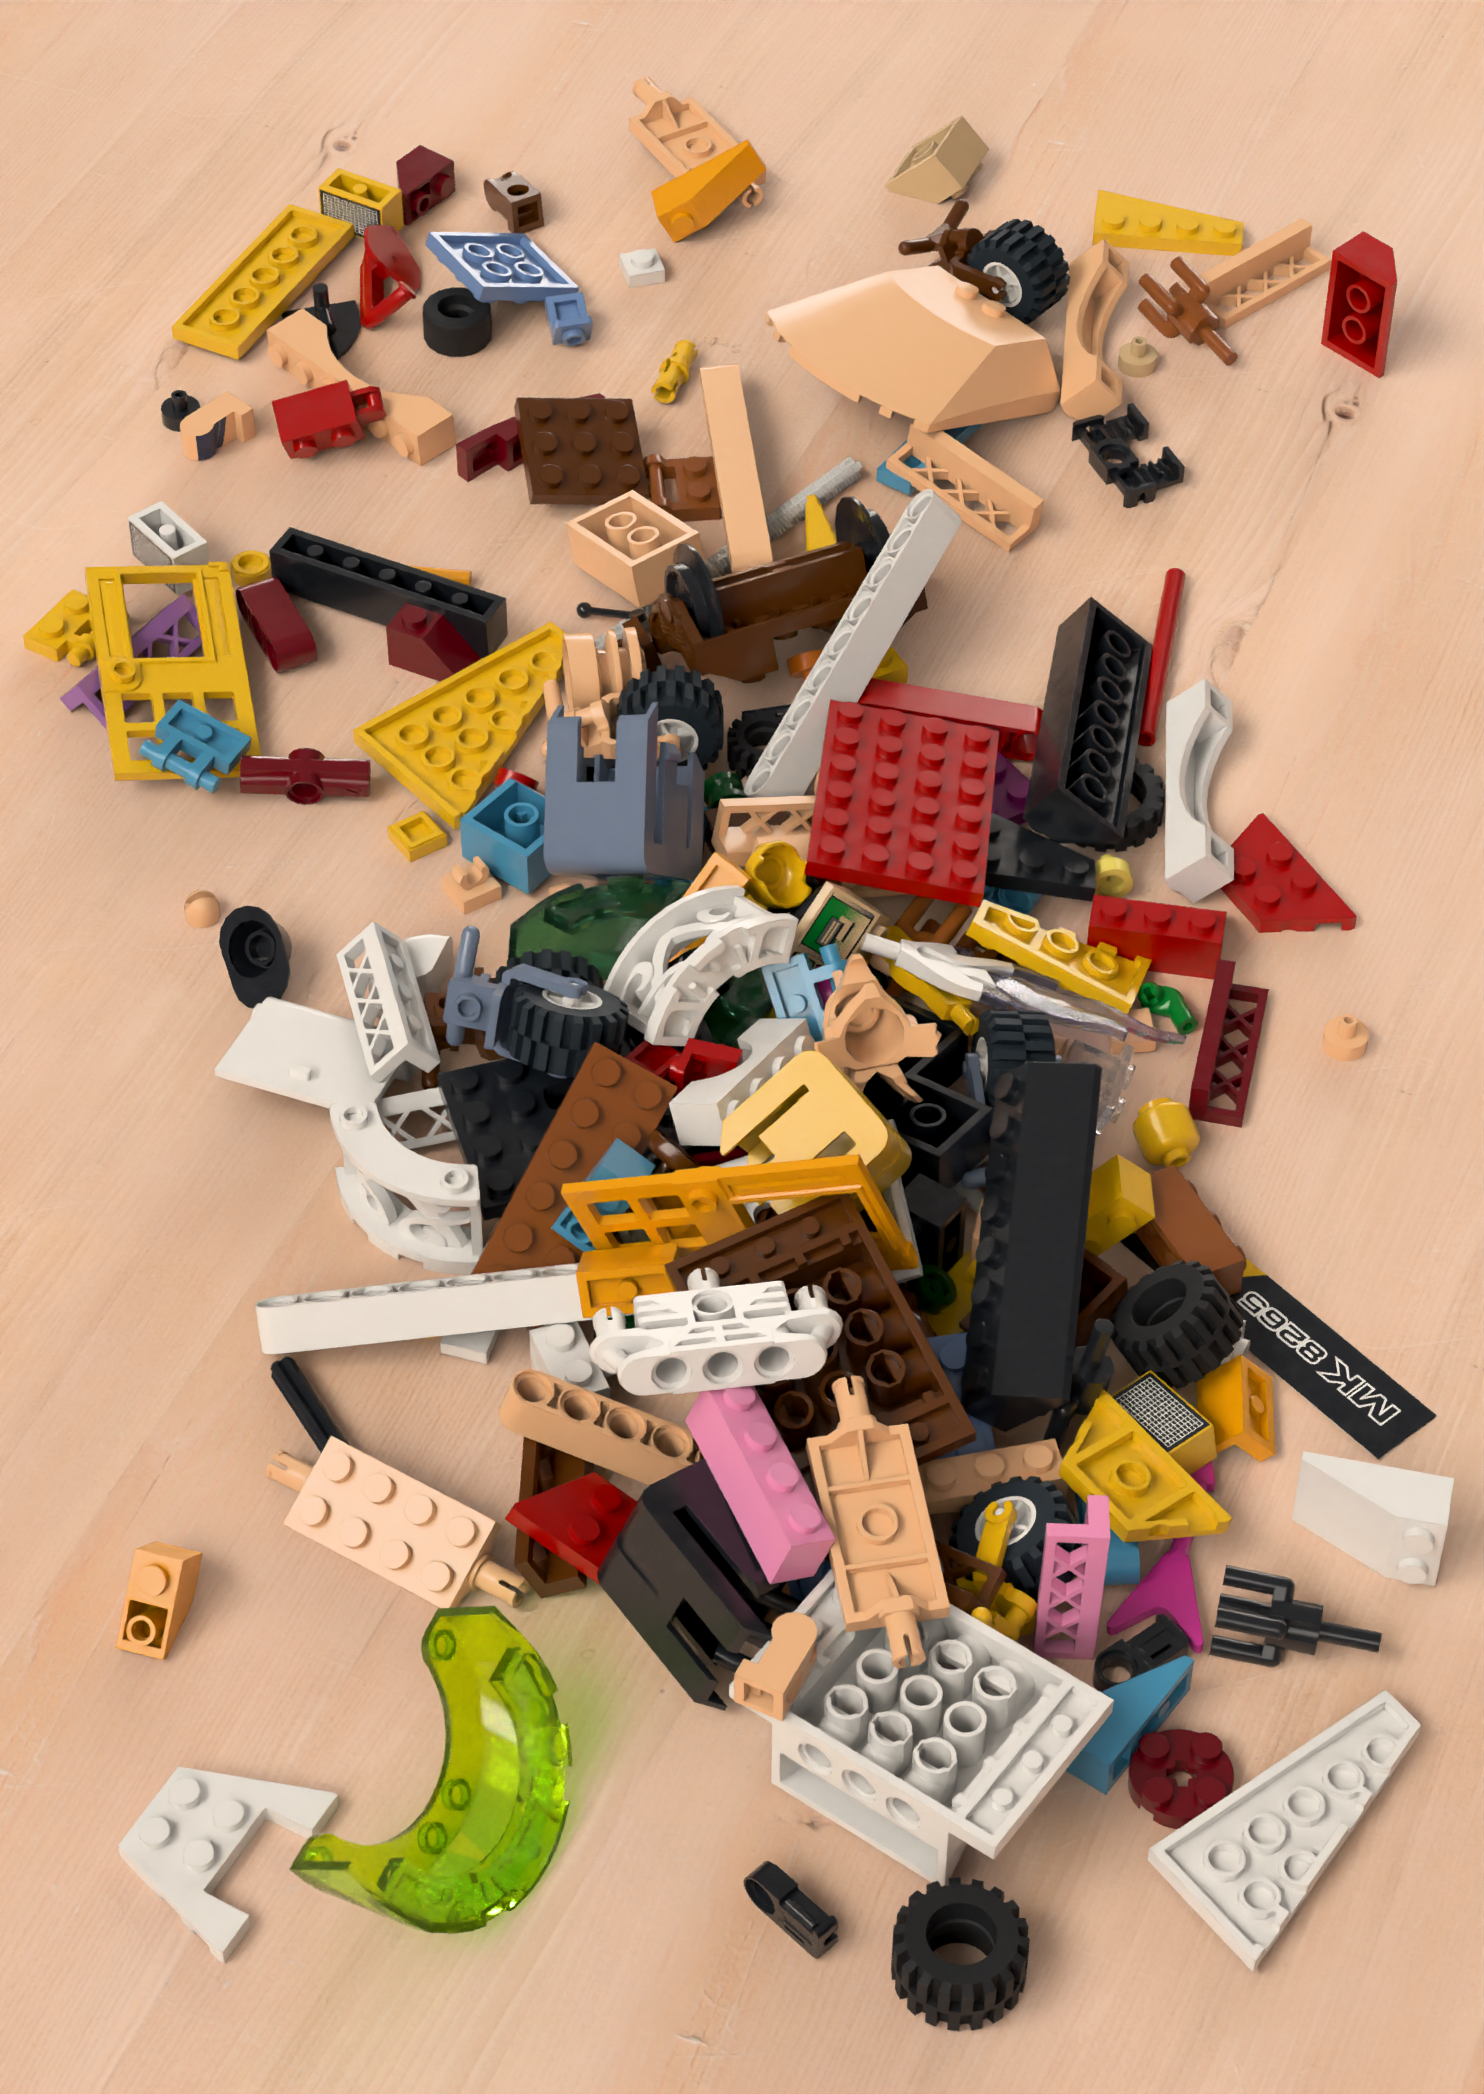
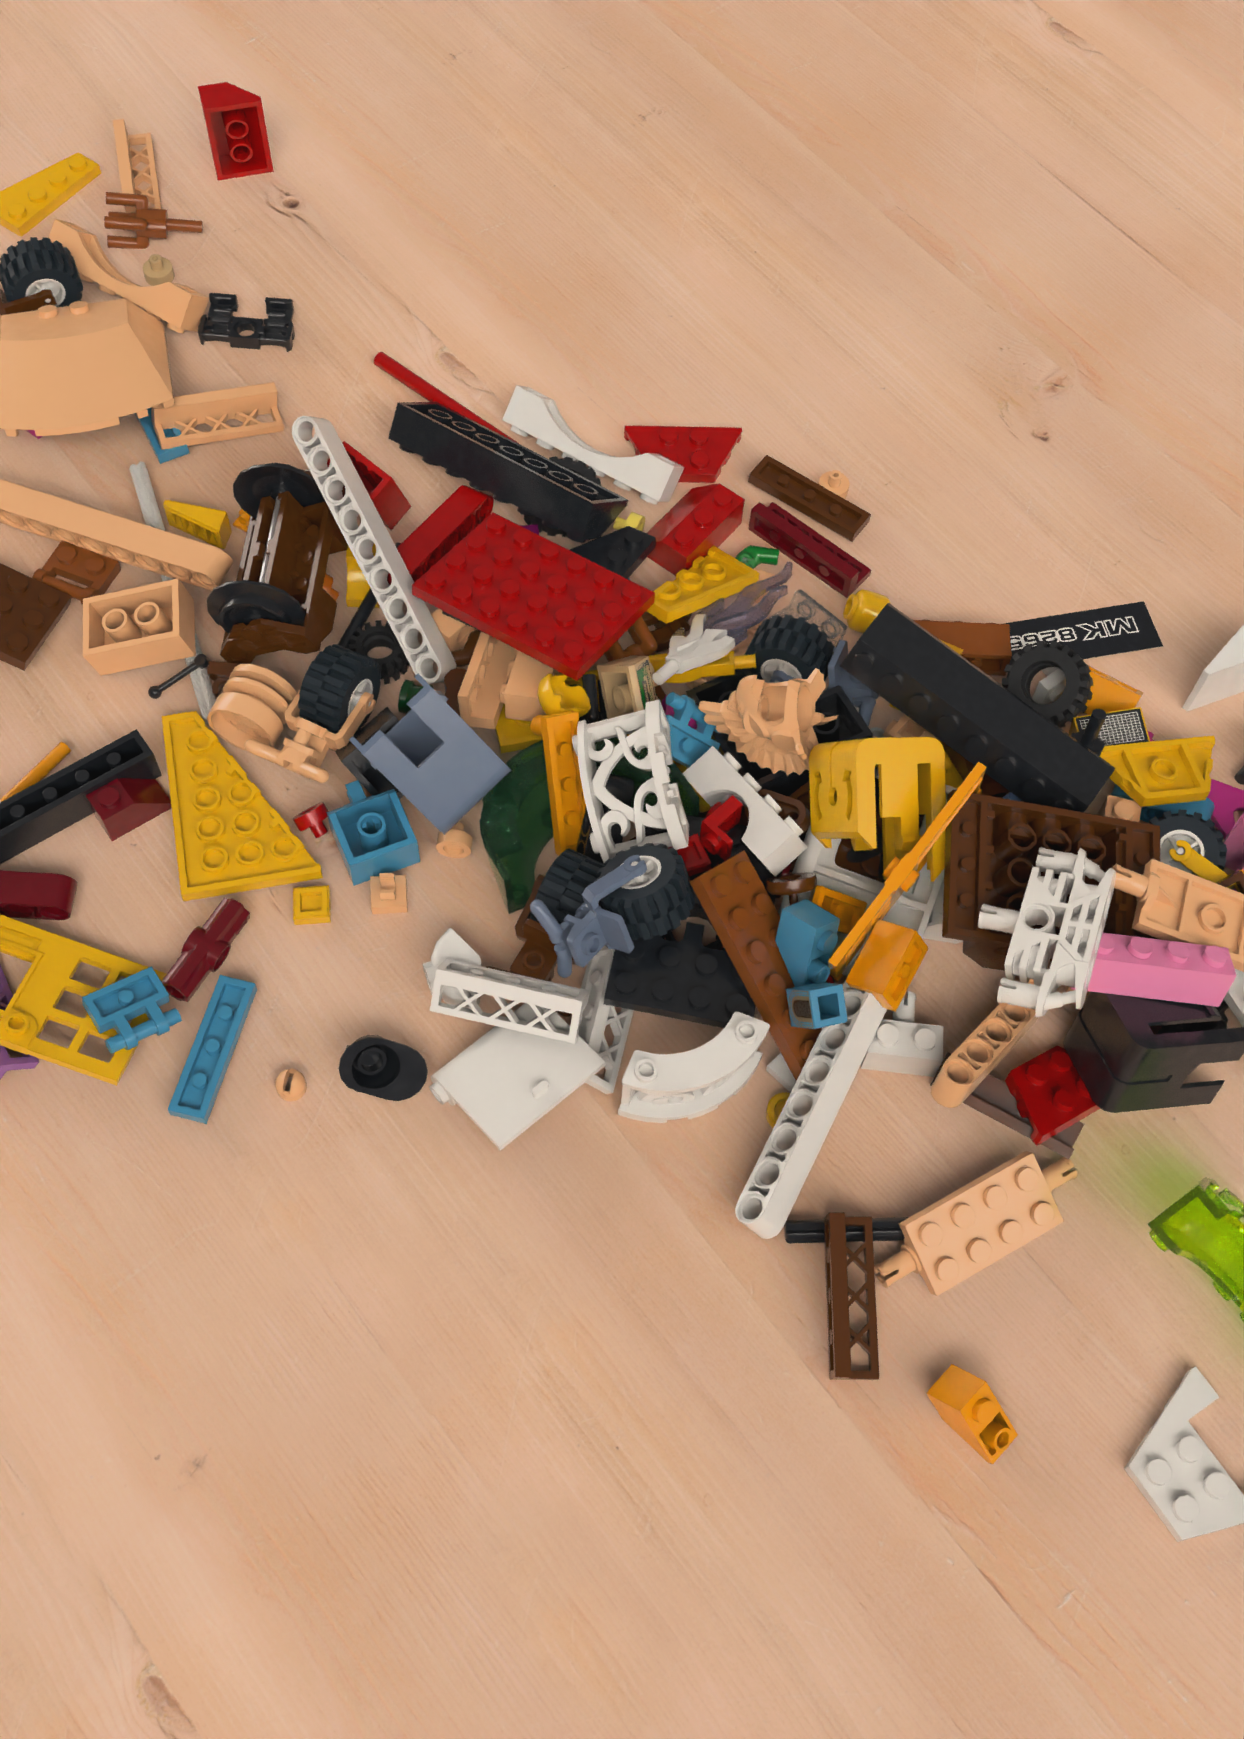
camera: 65 degrees left, 15 degrees up
none -> dark azure plate [168,975,257,1124]
none -> red brick [327,441,411,530]
none -> reddish brown plate [748,455,871,542]
none -> dark azure brick [786,982,848,1029]
none -> reddish brown fence [824,1212,879,1380]

